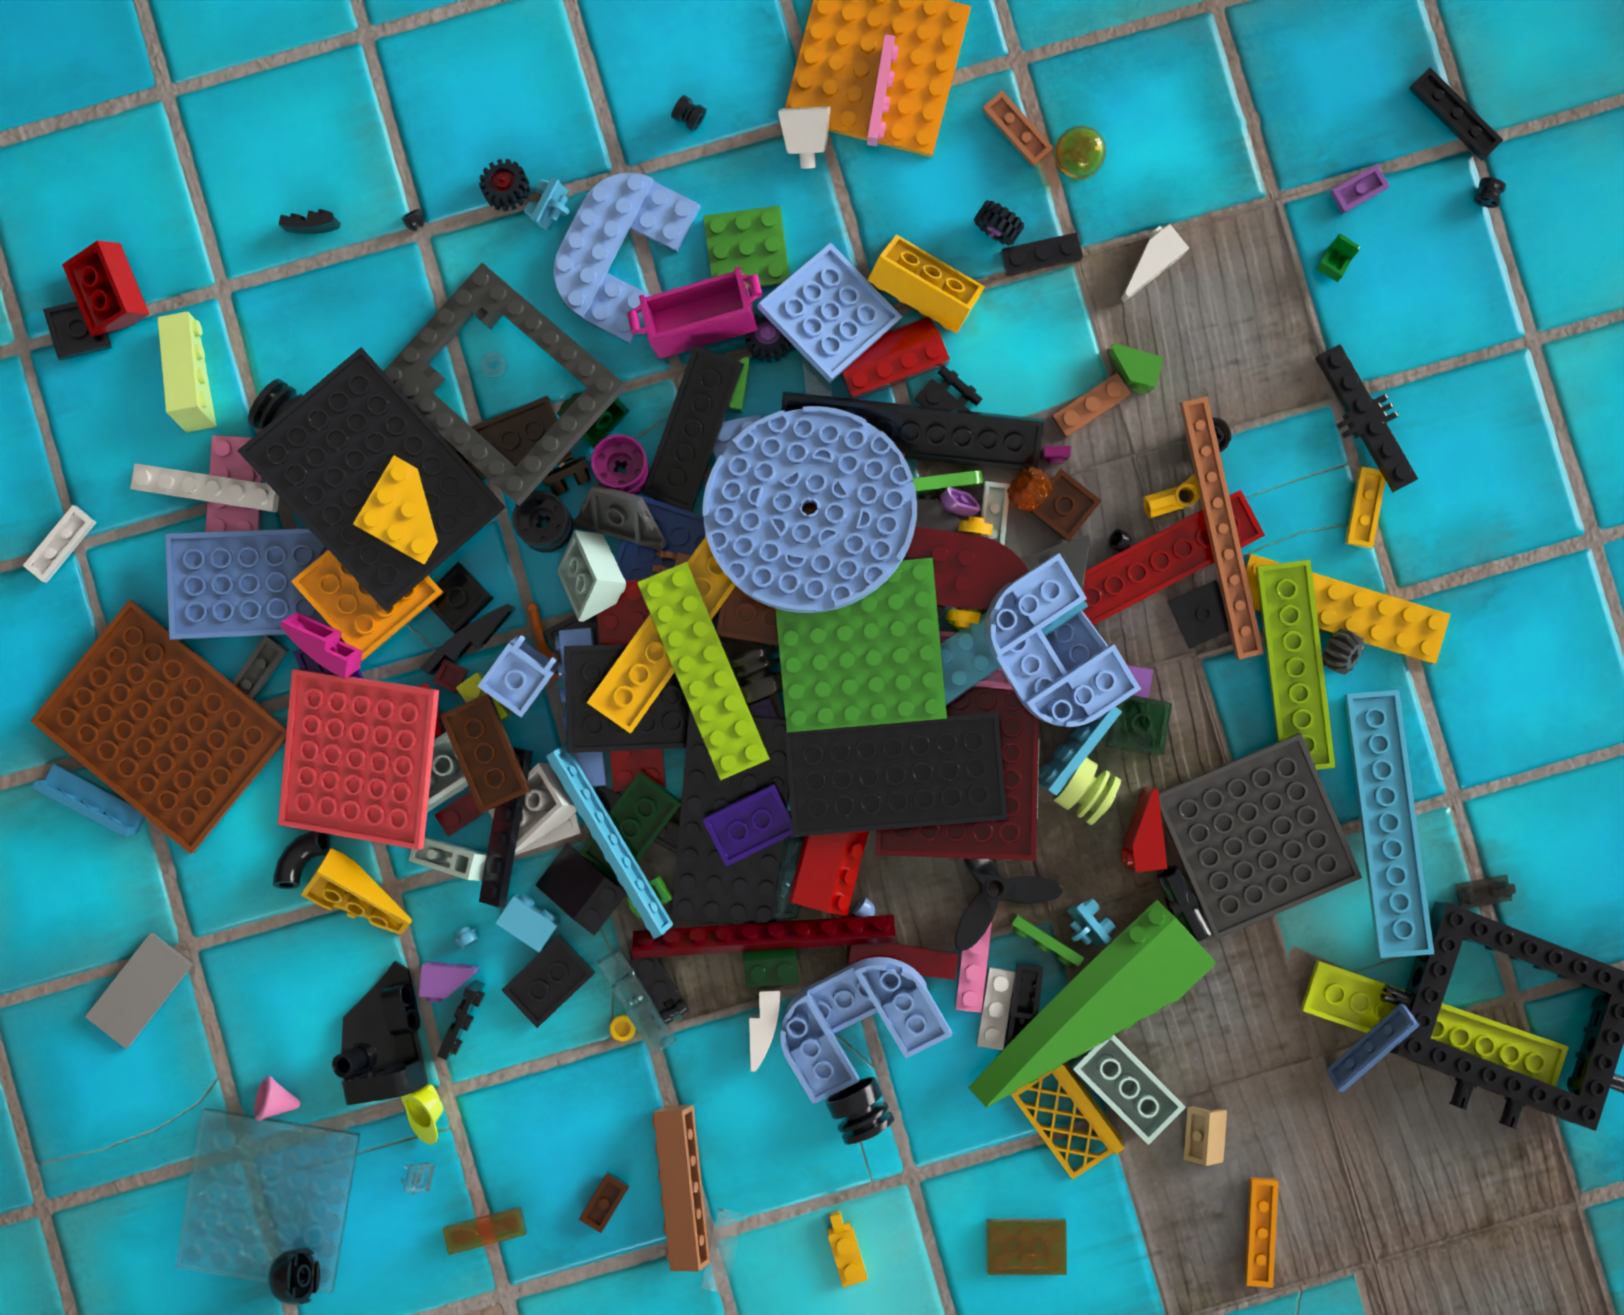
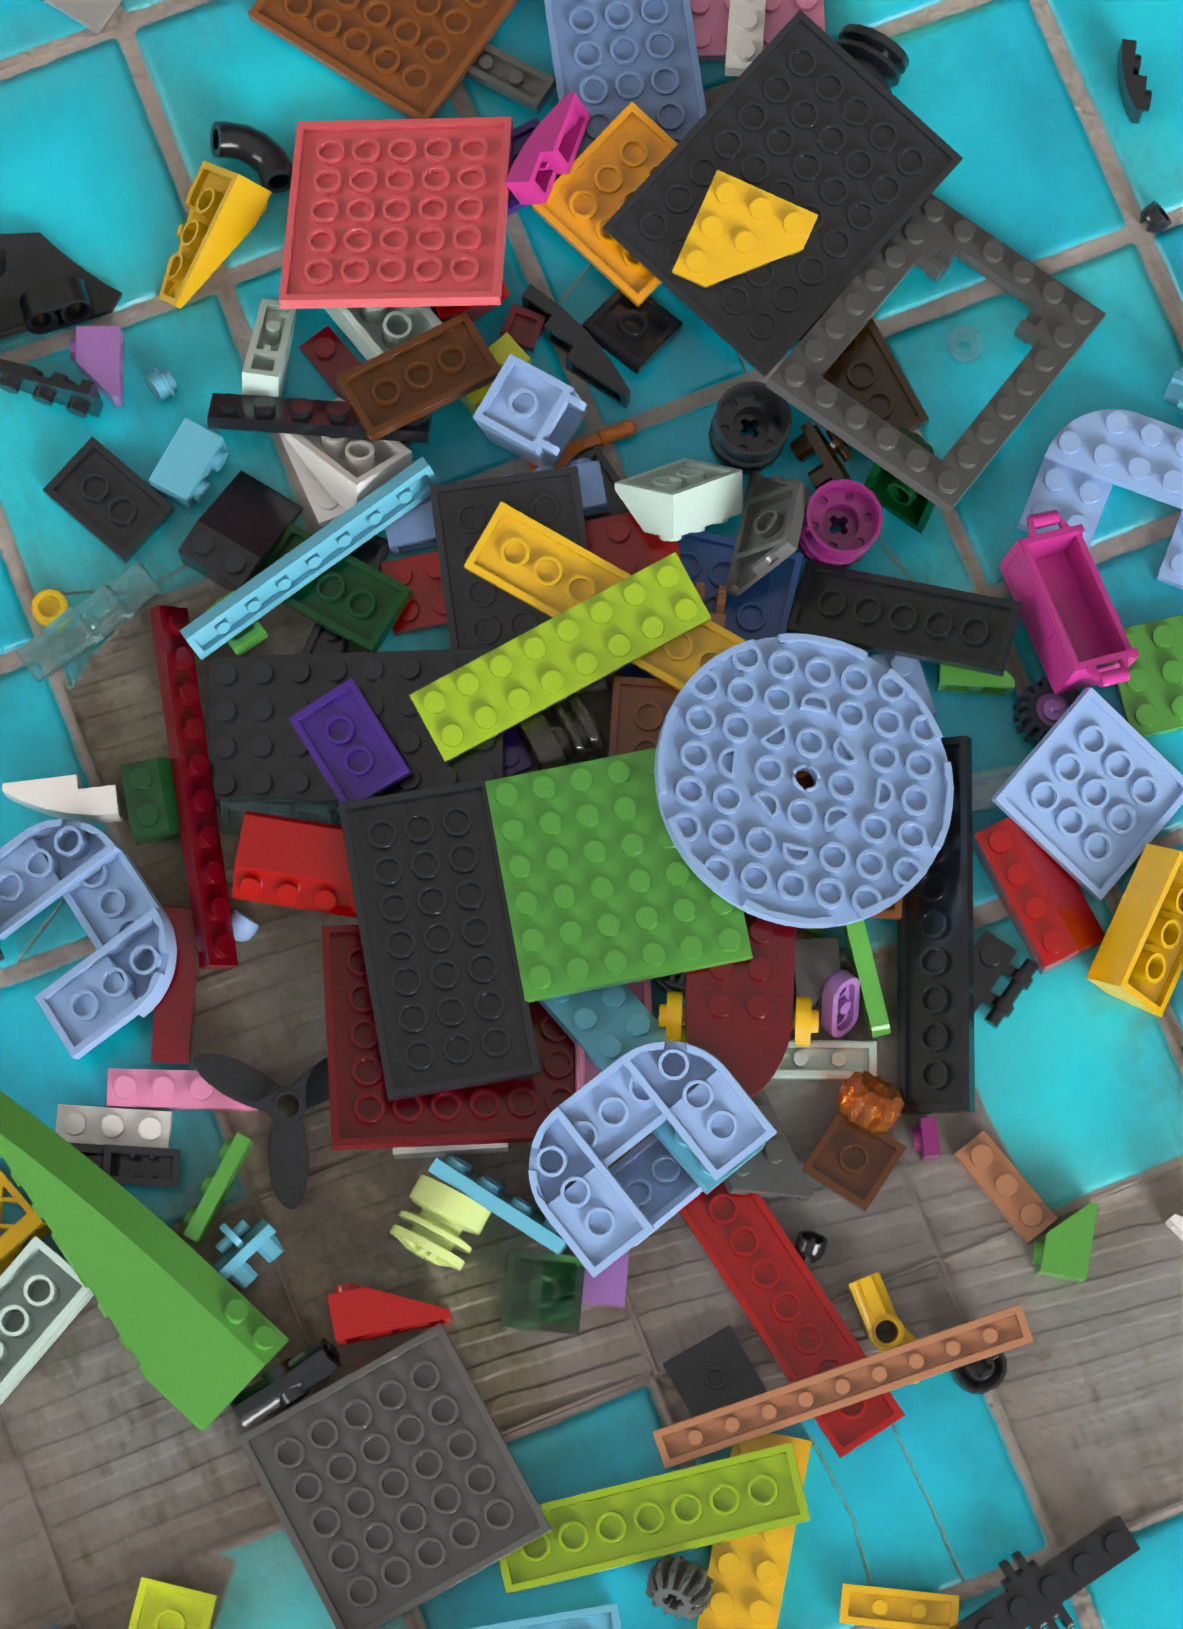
camera: 85 degrees right, 10 degrees down
black plate [629,957,689,1025] -> none

